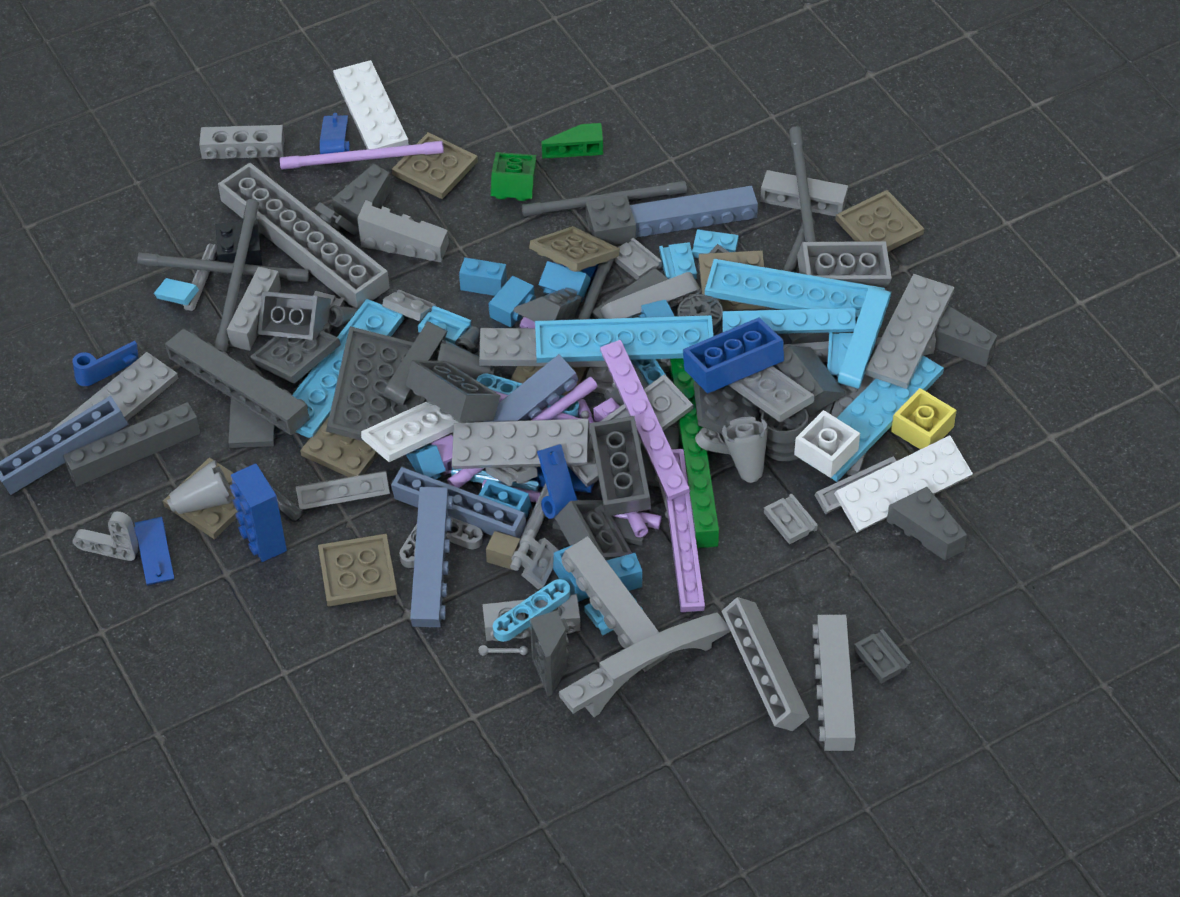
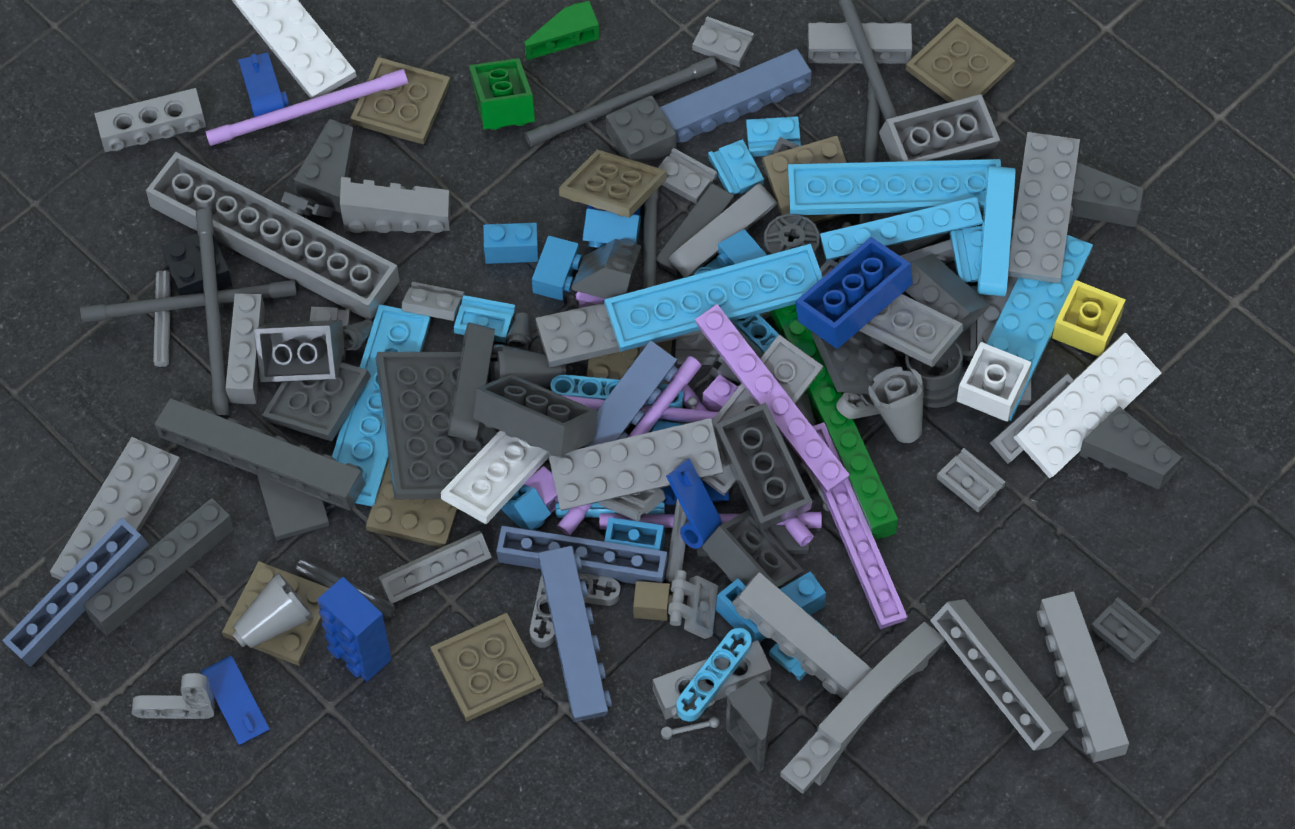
camera: 15 degrees left, 10 degrees up
blue door [73,341,139,386] -> none
medium azure tile [154,278,199,305] -> none
none -> light grey plate [692,16,754,67]

